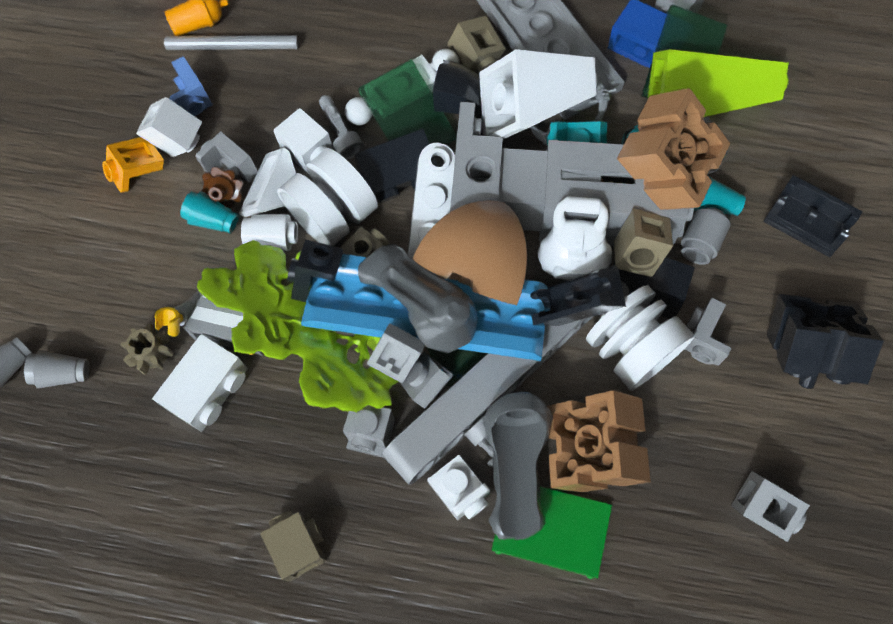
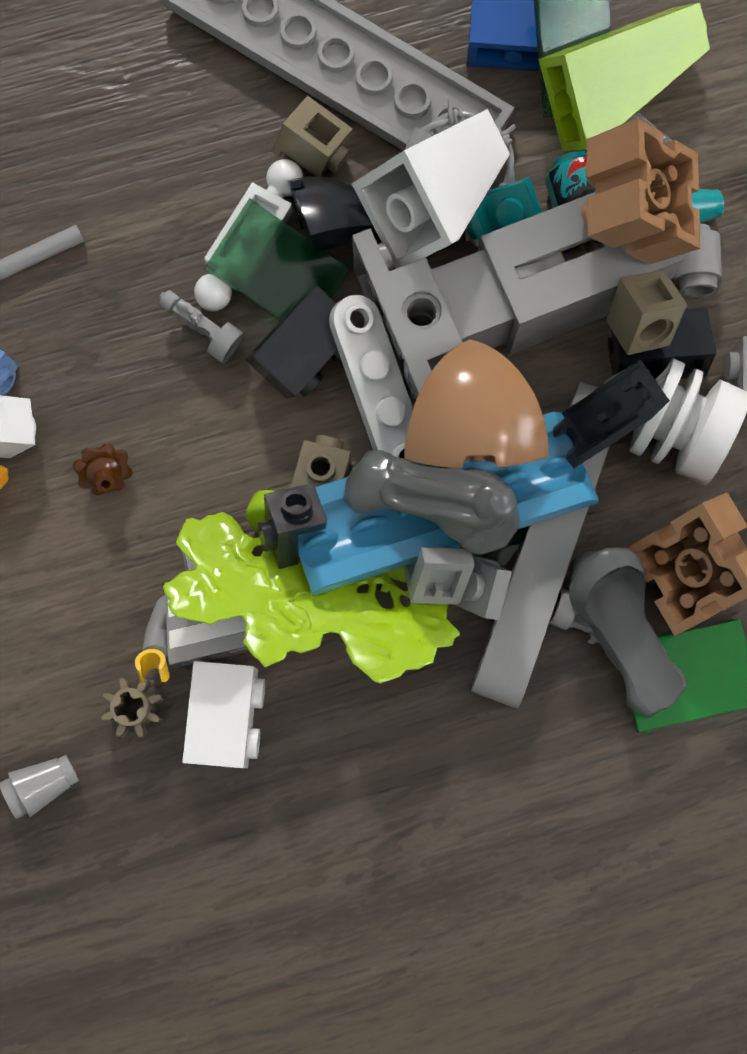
camera: 30 degrees left, 10 degrees up
teal cone [180,191,239,234] -> none
light grey bracket [195,132,258,183] -> none
white slope [239,148,296,217] -> none
white brick [241,214,298,251] -> none
dark tan brick [260,511,327,582] -> none
white brick [273,108,333,174] -> none
white wheel [277,148,378,246] -> none
light grey brick [343,405,395,458] -> none
white bracket [427,455,490,521] -> none
white piece [538,196,612,280] -> none

